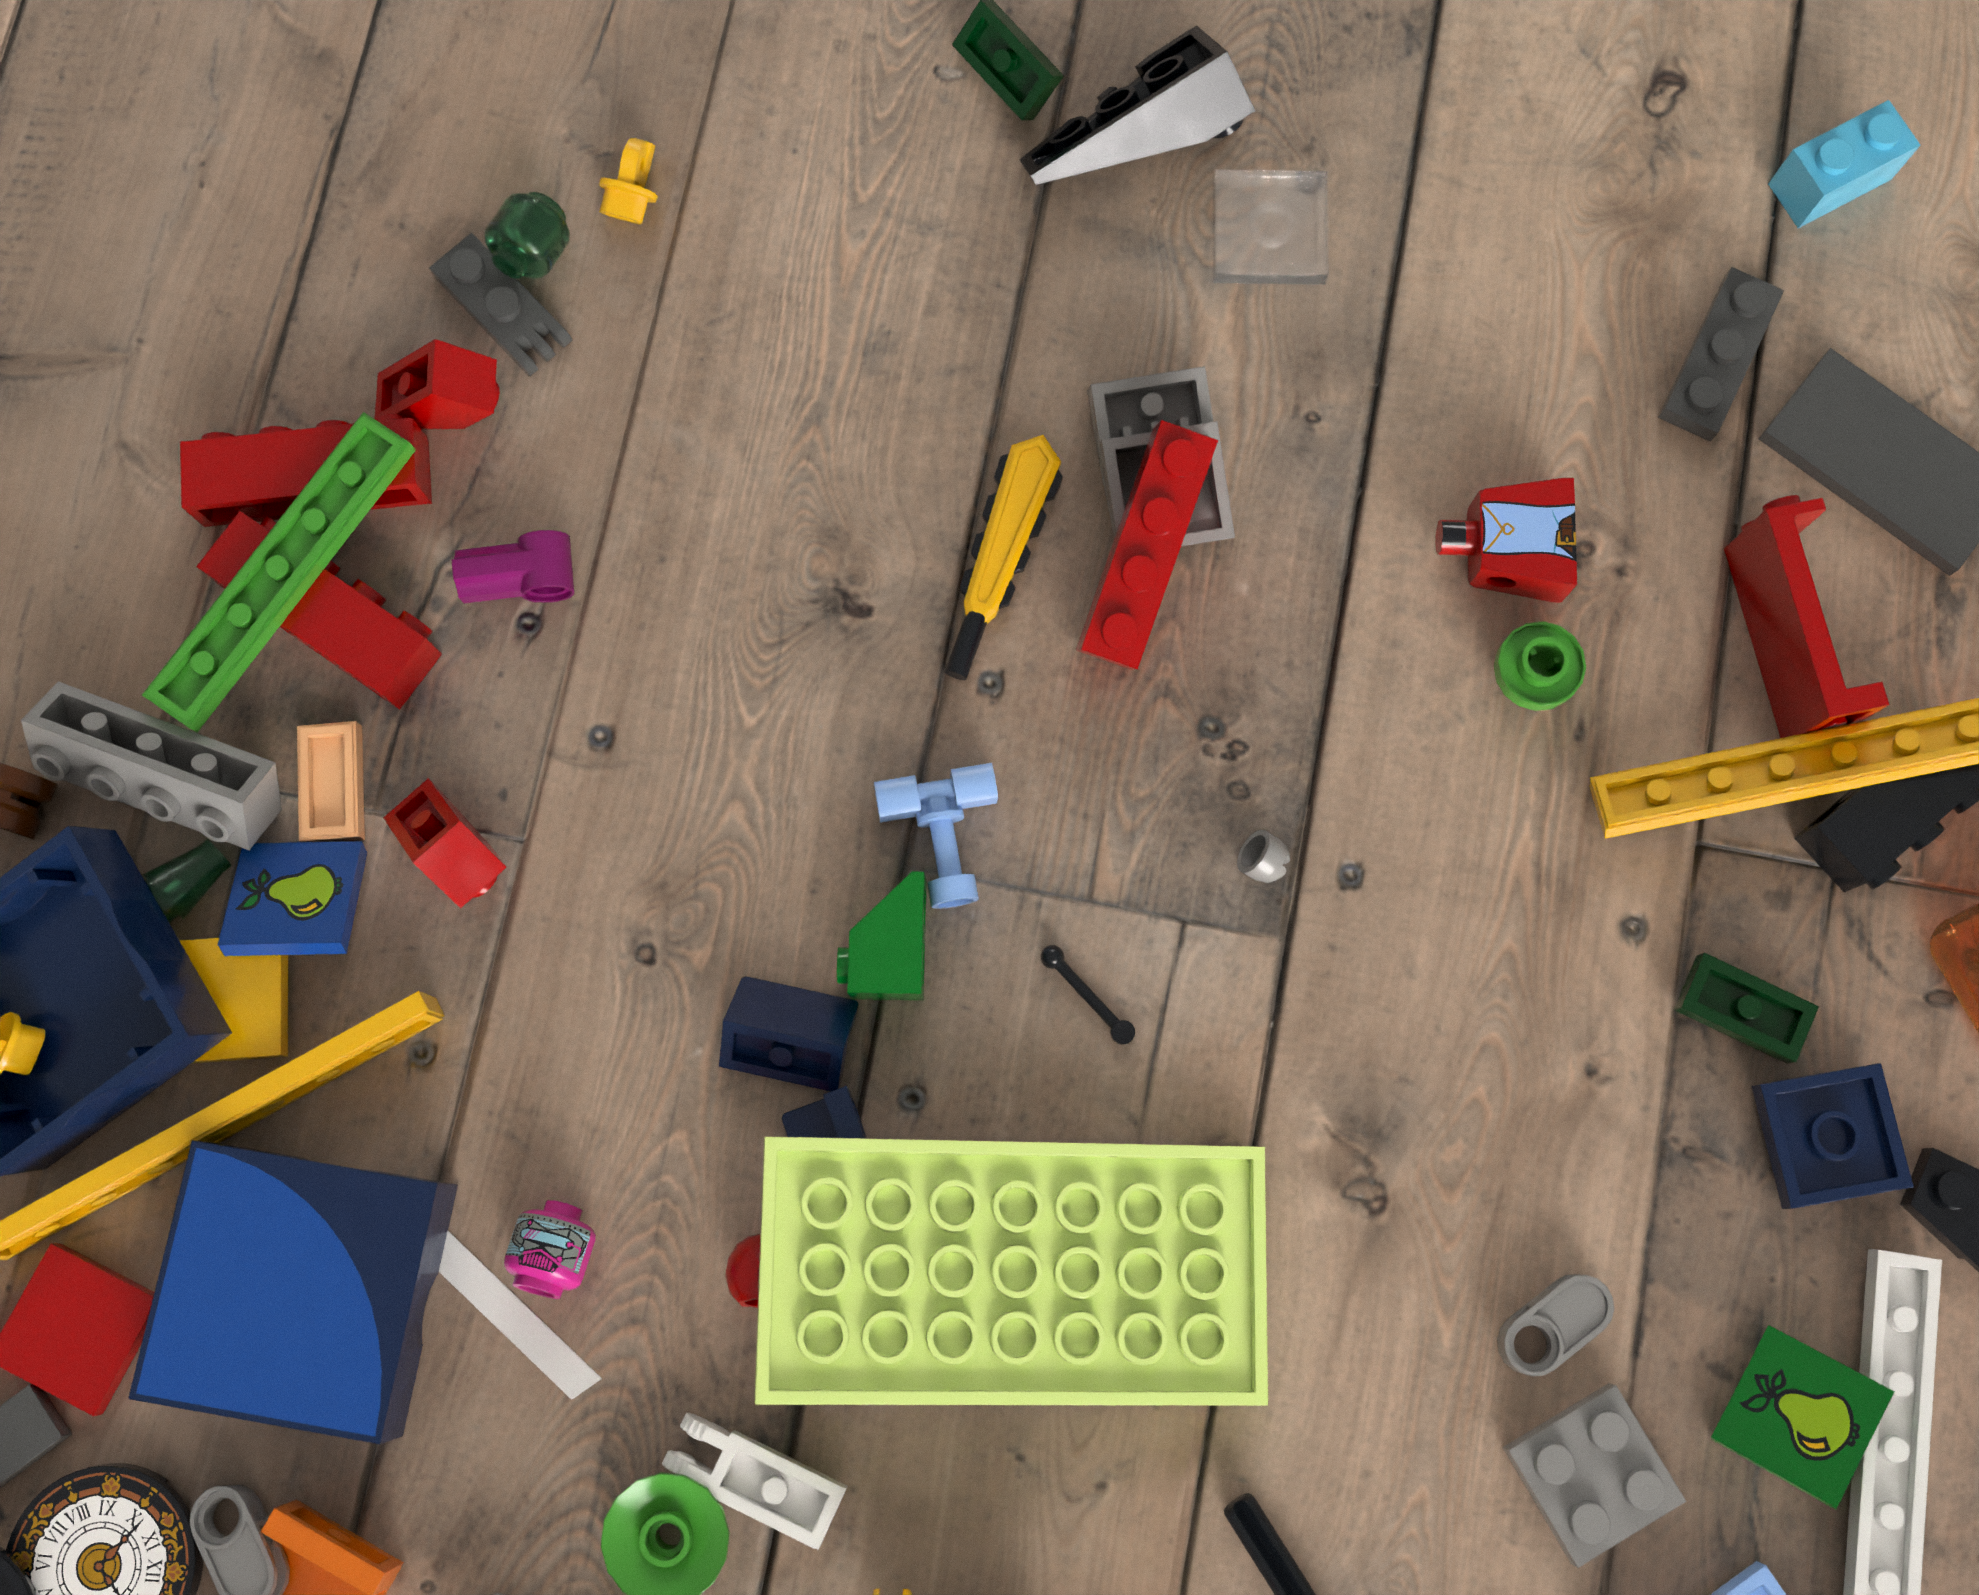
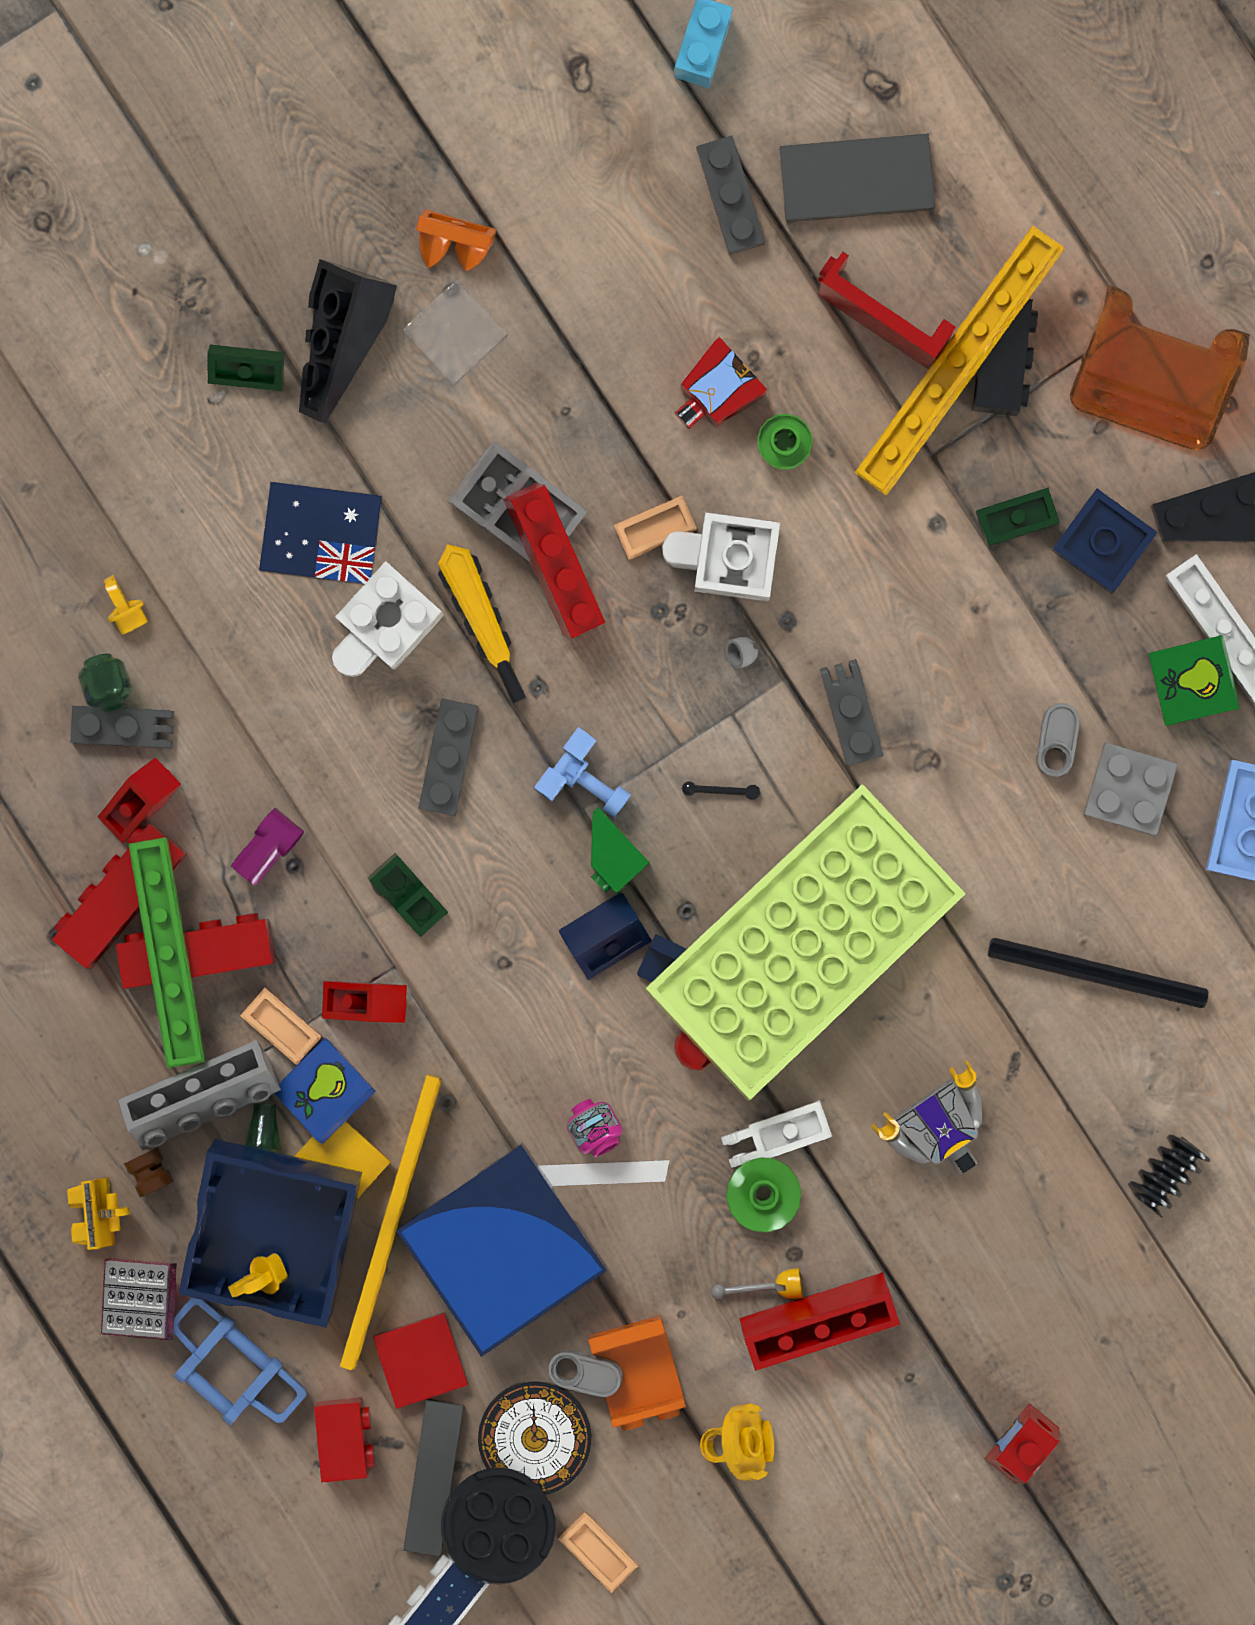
camera: 40 degrees left, 10 degrees up
none -> dark blue sticker [259,482,382,584]
none -> white brick [332,561,444,677]
none -> dark green slope [367,853,448,937]
none -> orange tile [416,209,497,271]
none -> dark grey plate [419,698,479,816]
none -> light nougat tile [614,496,697,560]
none -> white brick [662,512,780,602]
none -> dark grey hinge [820,659,883,767]

